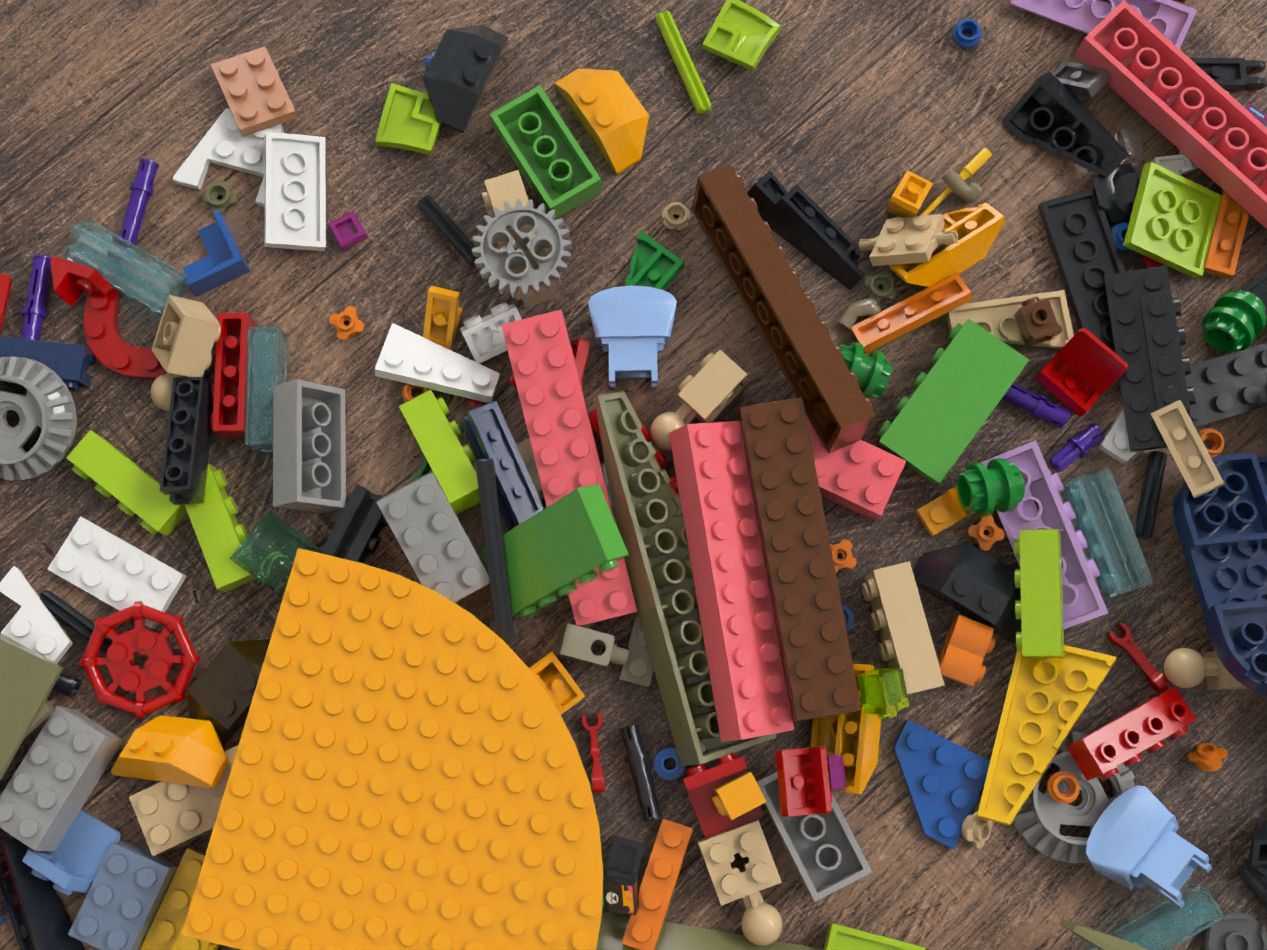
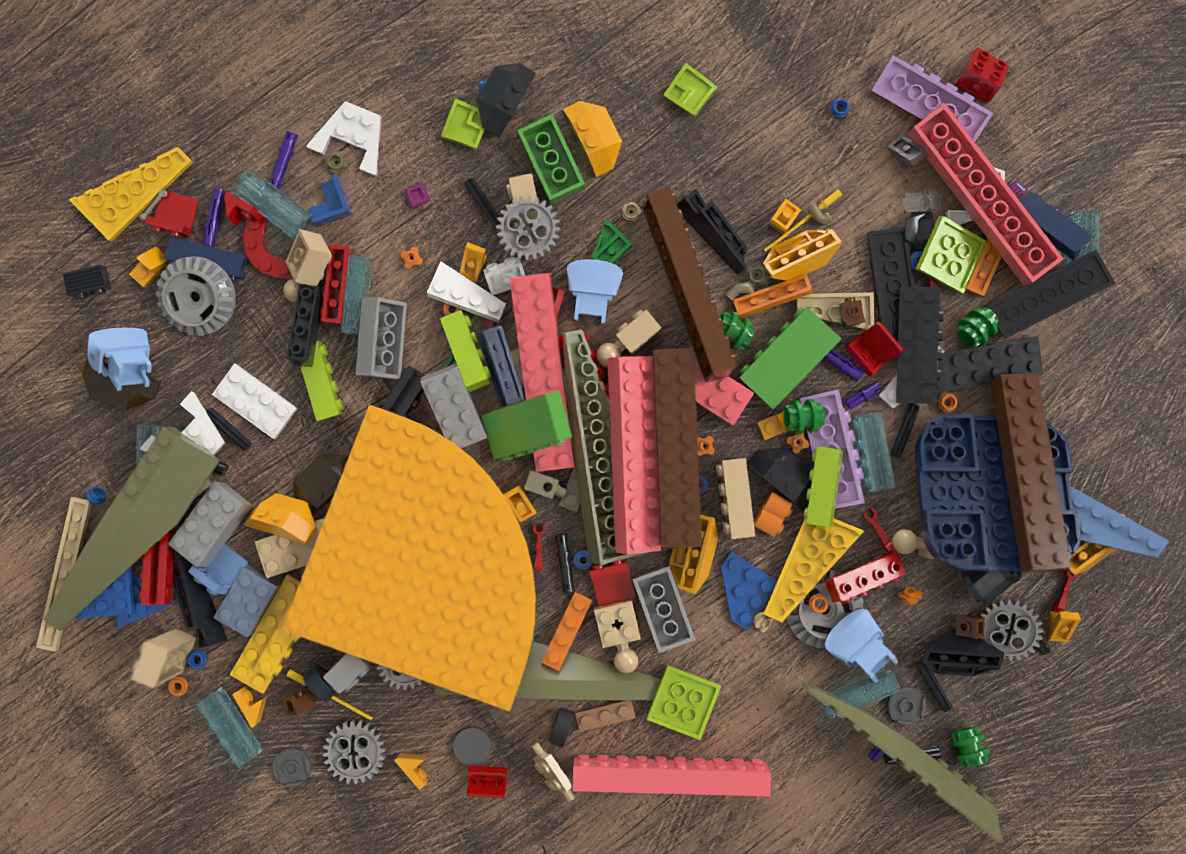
camera: 10 degrees right, 10 degrees up
lime brick [66,430,187,536] -> none
red plate [79,601,200,719] -> none
nougat plate [210,46,297,137] -> none
clear green tile [230,511,319,596] -> none
white plate [264,131,326,251] -> none
black axle [475,458,515,644] -> none
black tile [603,877,639,915] -> none
black bracket [604,835,645,879] -> none
lime axle [656,11,712,115] -> none
light orange brick [711,772,766,820] -> none
red bracket [775,747,833,817] -> none
magenta tile [828,755,847,791] -> none
clear neon green brick [857,668,909,719] -> none
tan plate [859,214,958,266] -> none
black wedge [1001,72,1129,177] -> none
tan plate [1151,400,1225,498] -> none
black hinge [1190,58,1267,91] -> none

